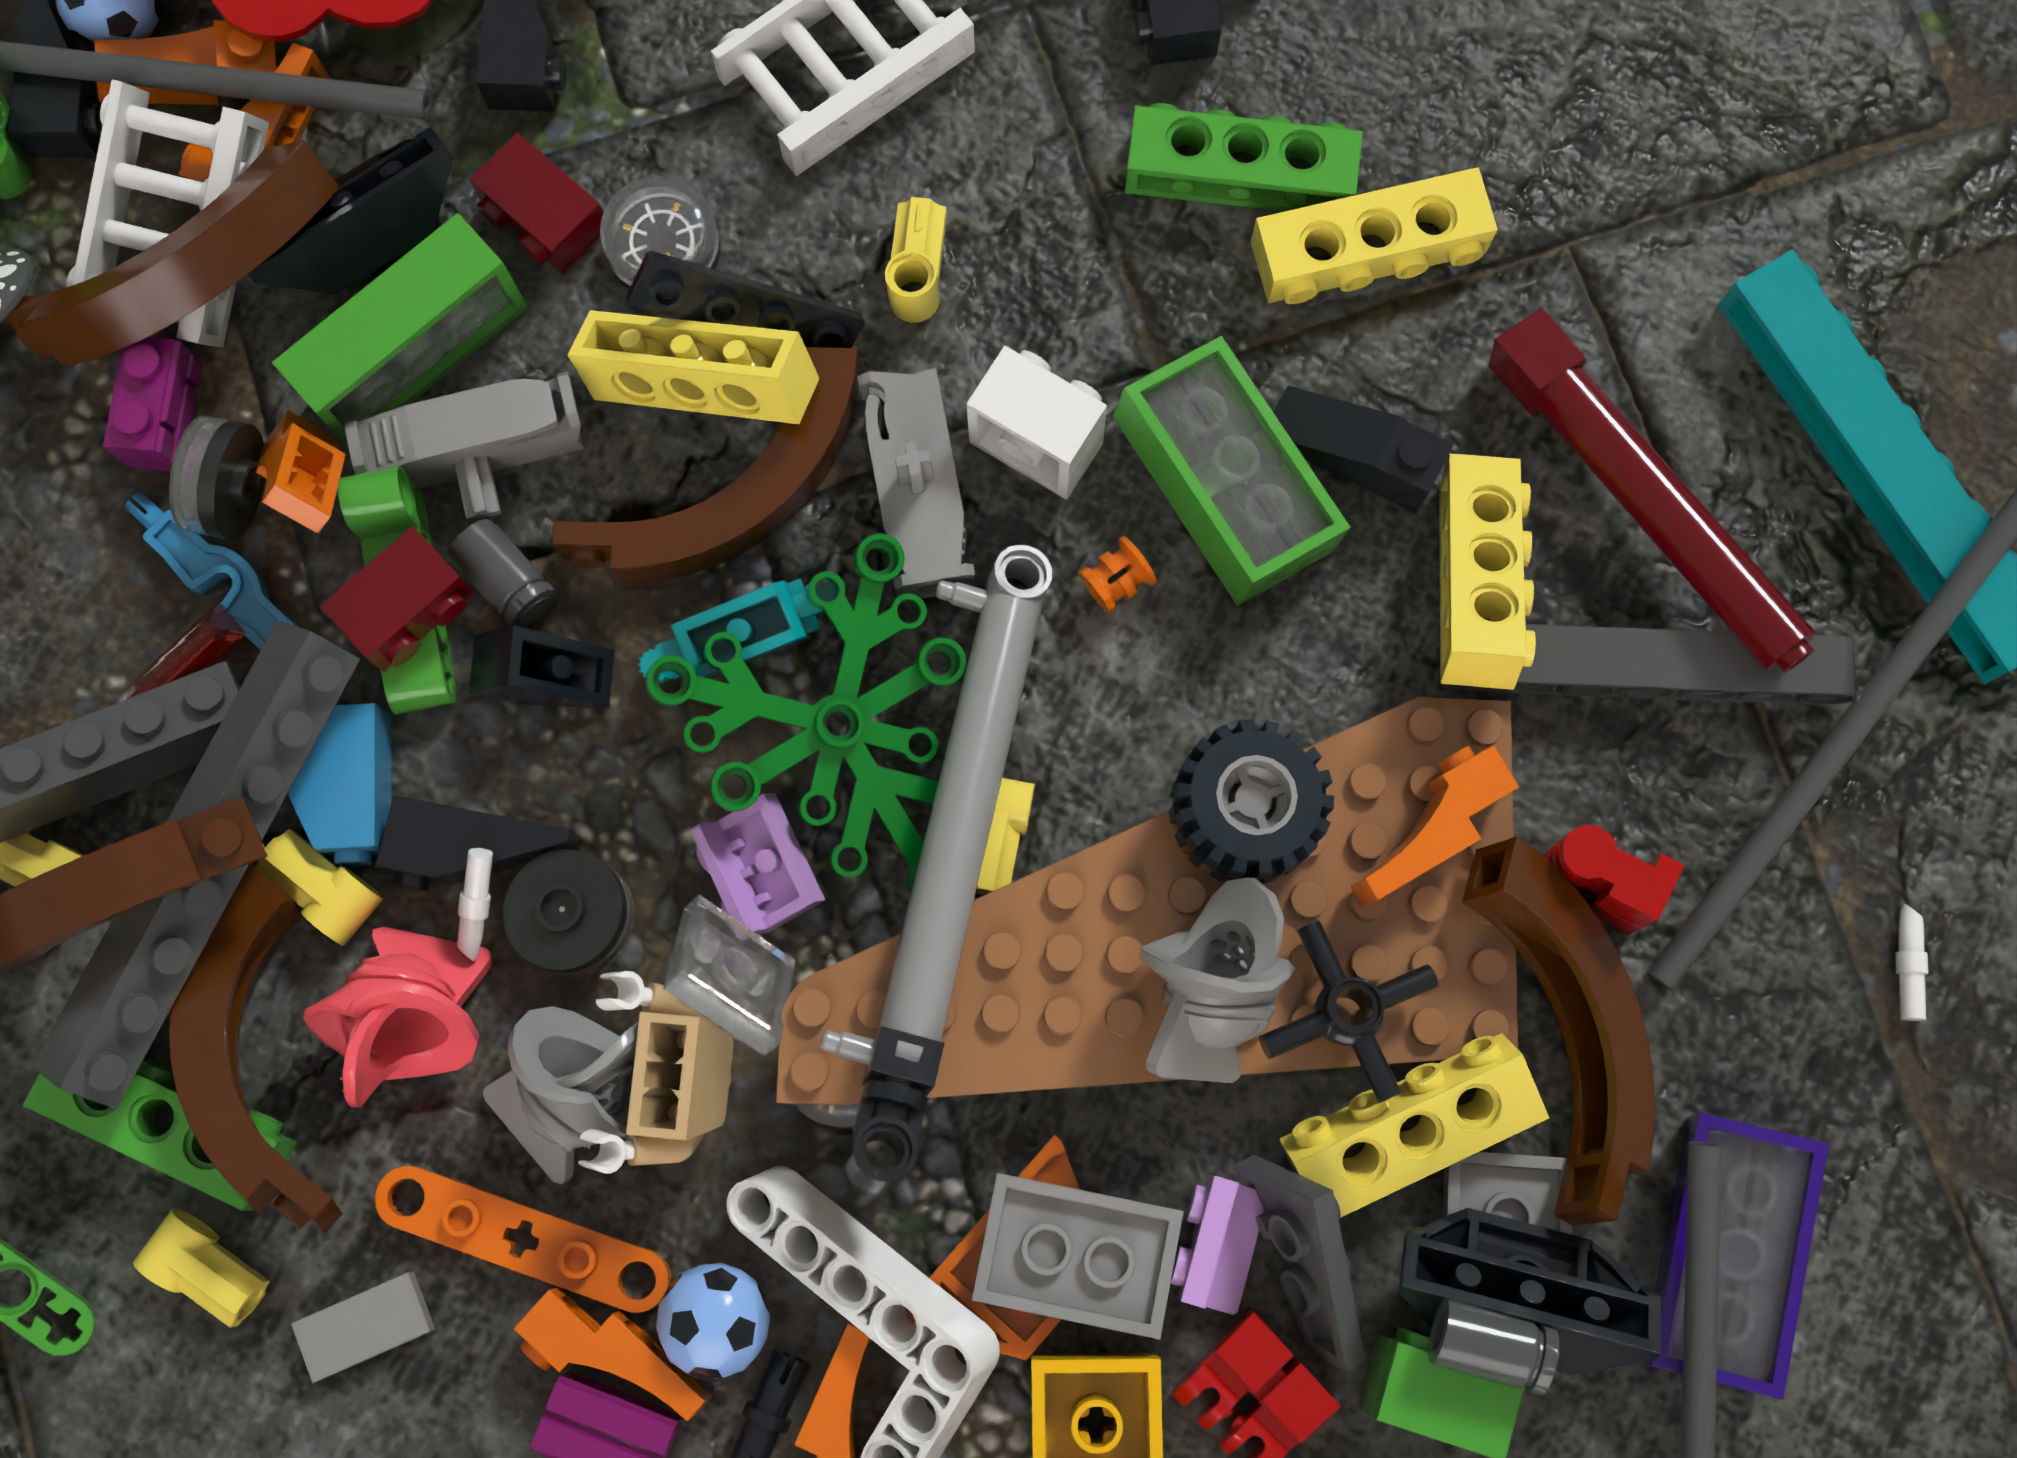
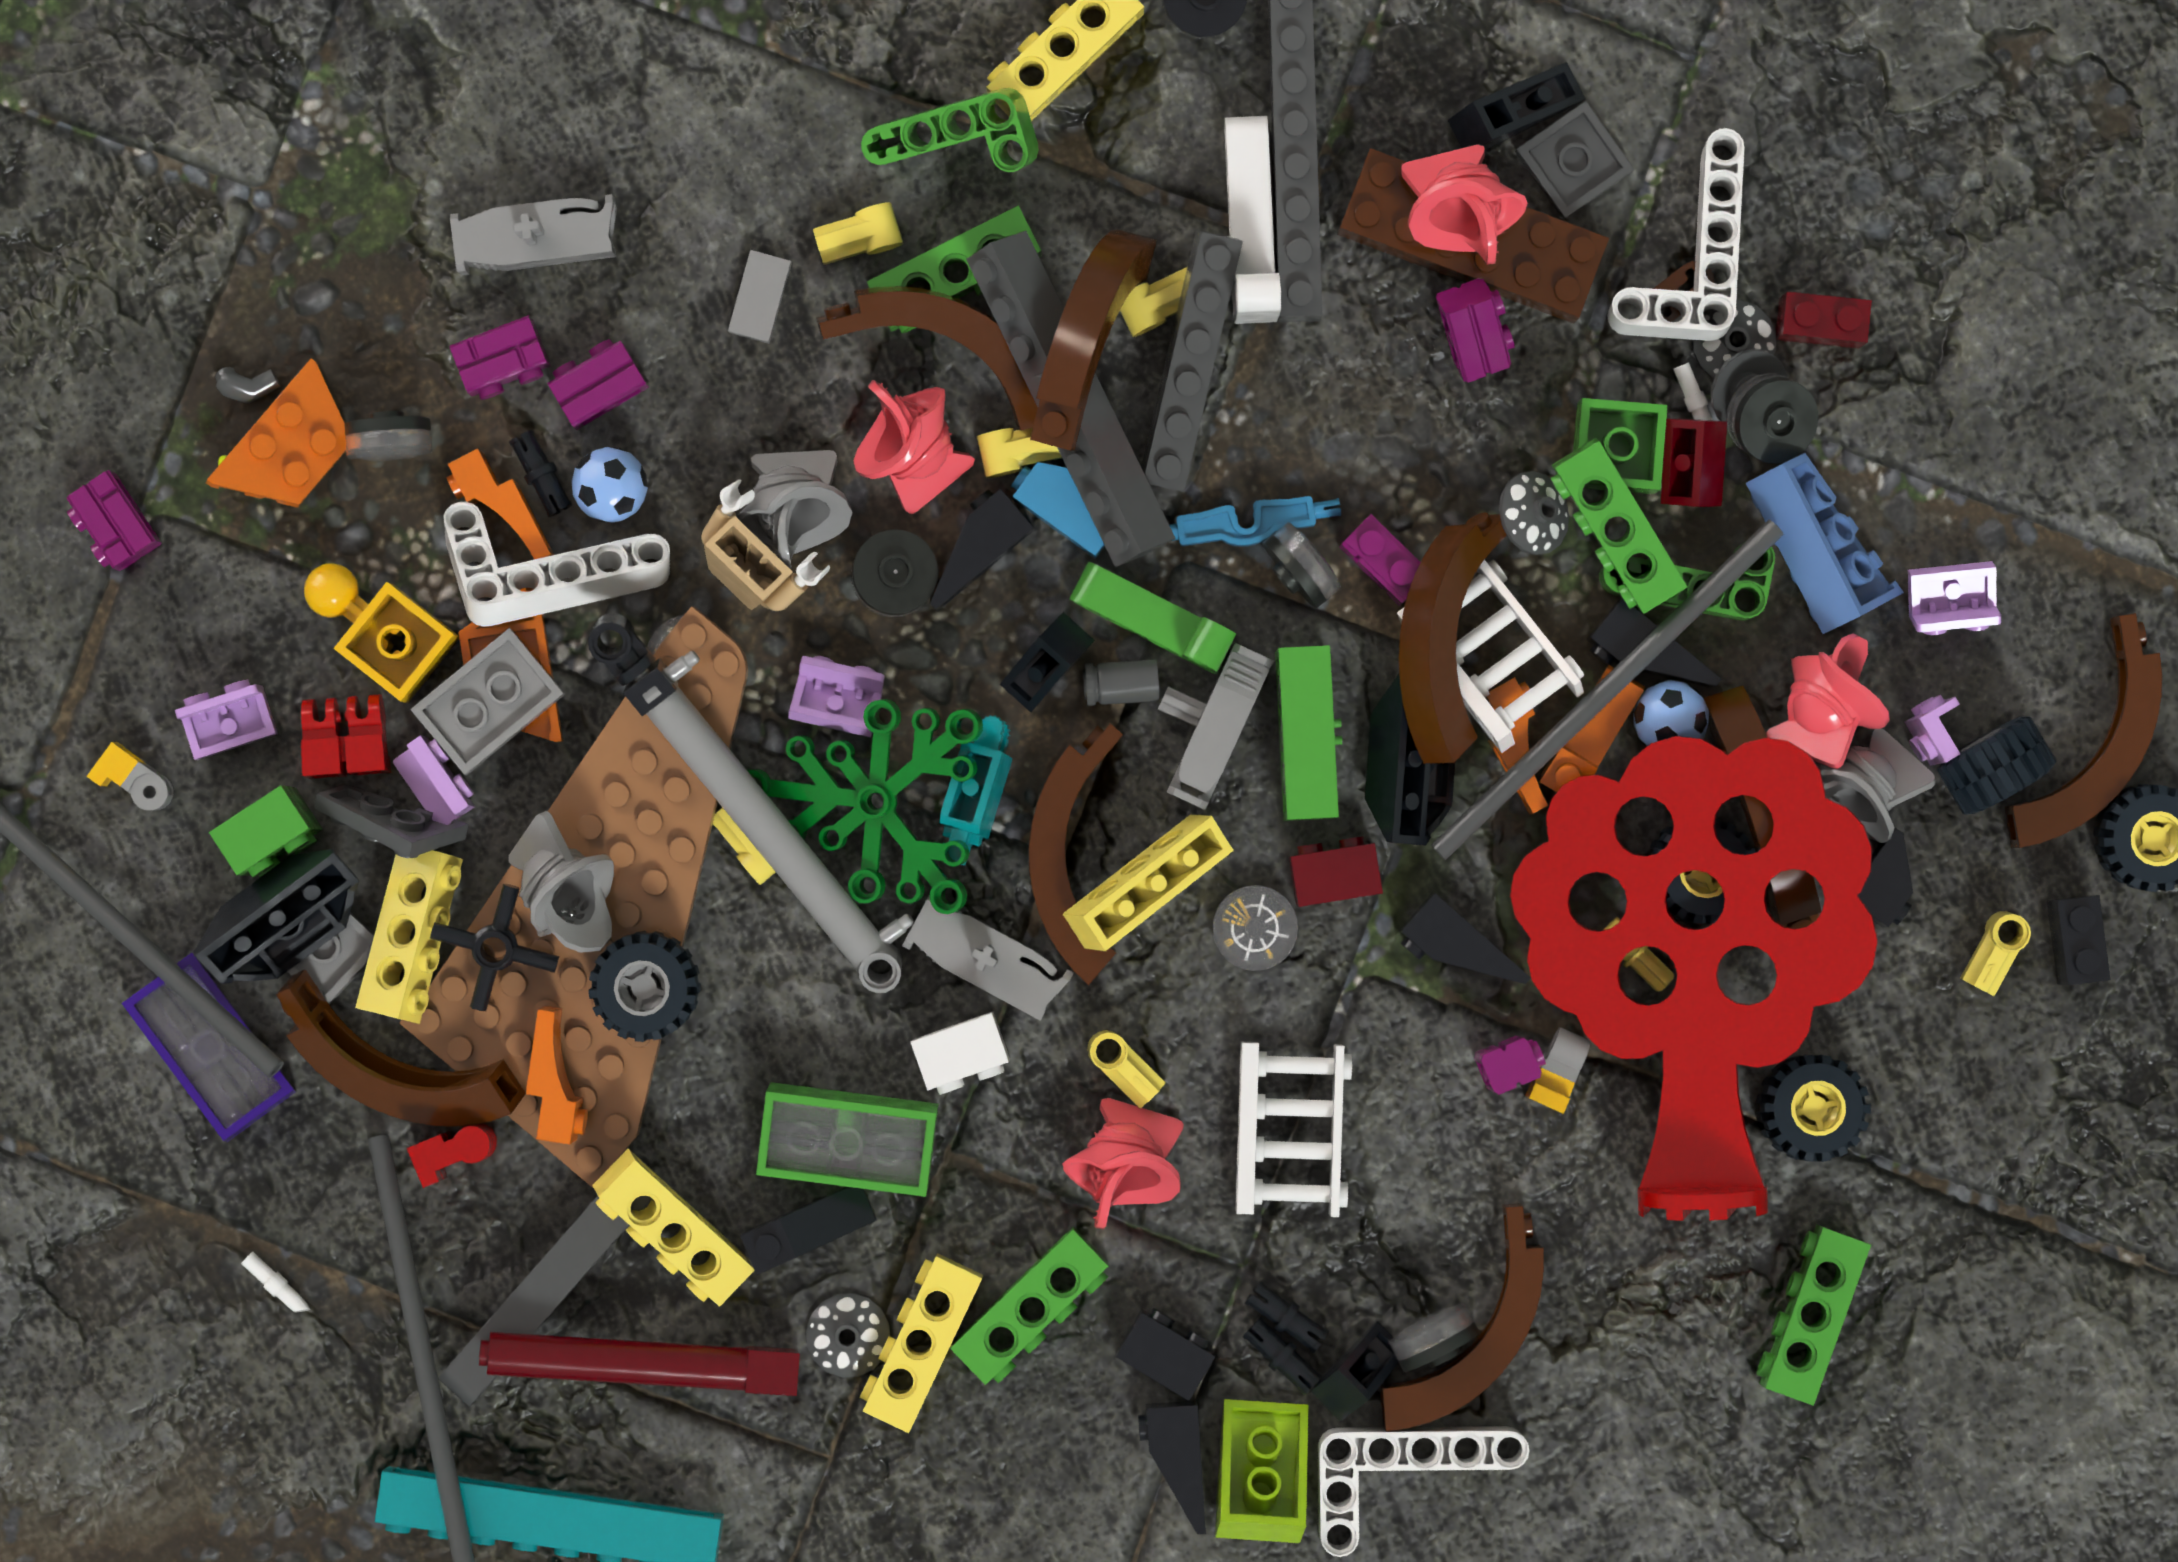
camera: 125 degrees right, 10 degrees up
clear red slope [126,603,245,699] -> none
orange slope [255,410,346,534] -> none
dark red brick [319,526,474,672] -> none
orange piece [375,1166,672,1313] -> none
white piece [457,848,493,961] -> none
orange slope [514,1287,713,1421] -> none
black bracket [626,251,865,348] -> none
clear plate [663,894,796,1056] -> none
orange bush [1078,536,1157,614] -> none
dark grey piece [1428,1298,1559,1395] -> none
none -> dark grey dish [806,1293,890,1378]
none -> coral helmet [1062,1098,1184,1229]

